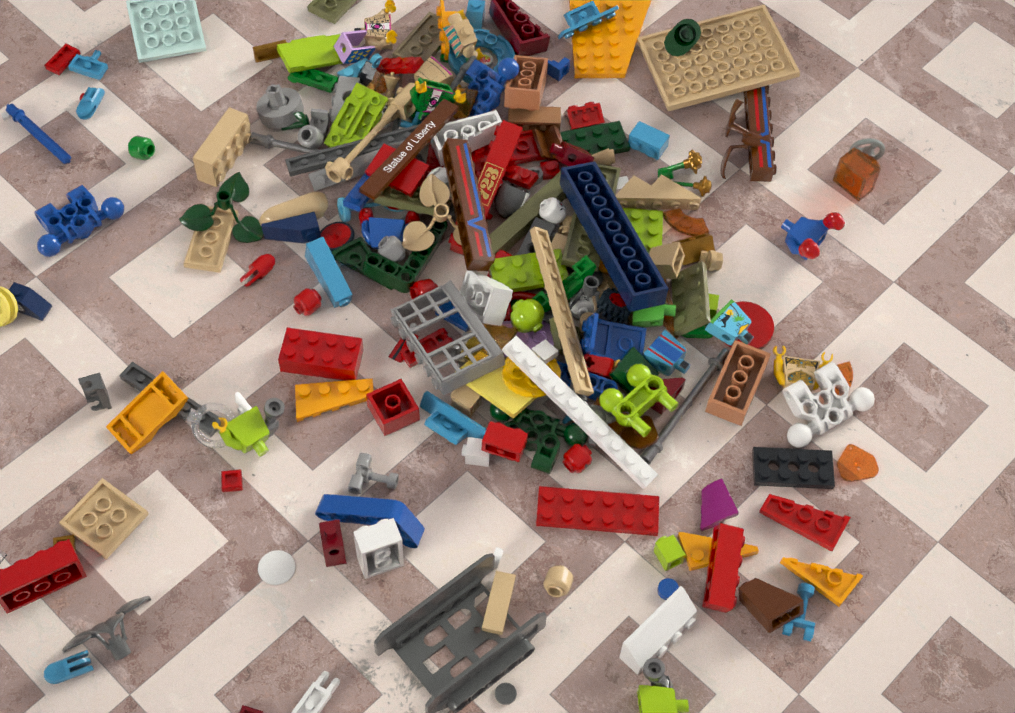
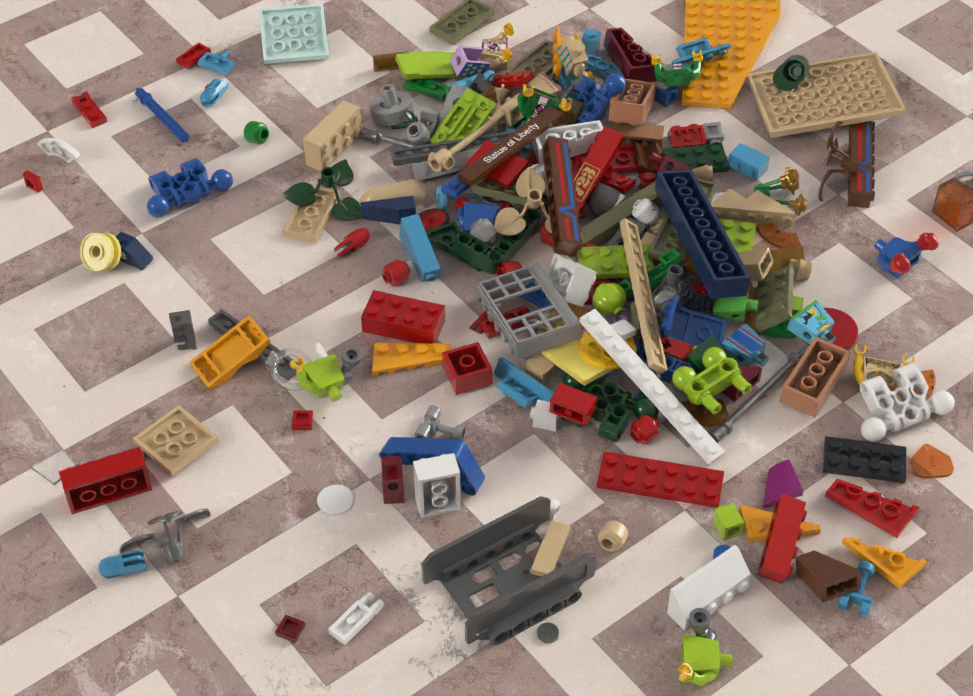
camera: 10 degrees right, 10 degrees down
none -> green torso [651,50,703,87]
none -> light grey bracket [703,122,725,145]

